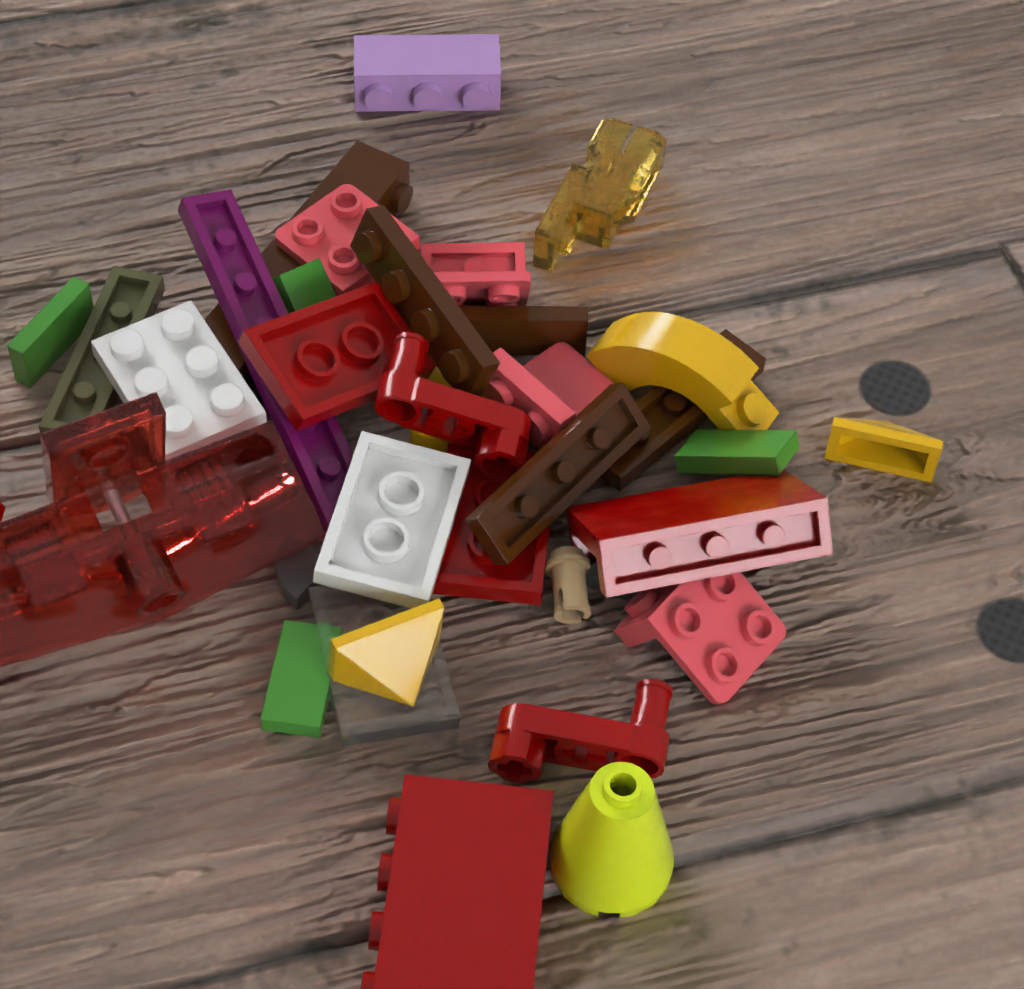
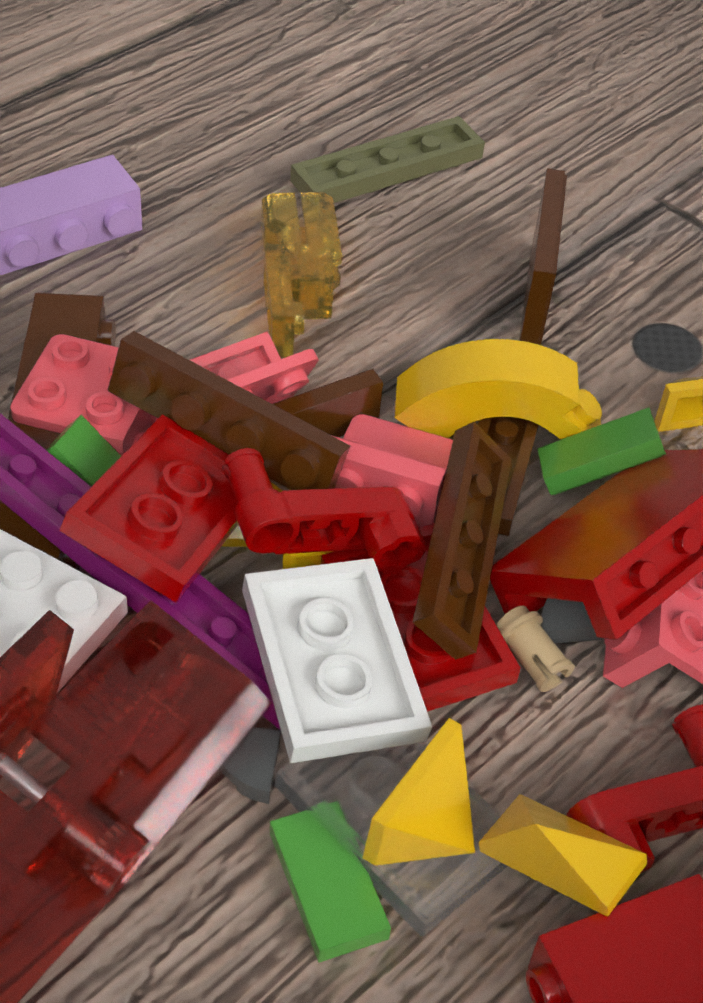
camera: 30 degrees left, 5 degrees down
none -> olive plate [290,116,485,209]
none -> yellow slope [479,794,647,917]
none -> reddish brown tile [519,168,567,345]

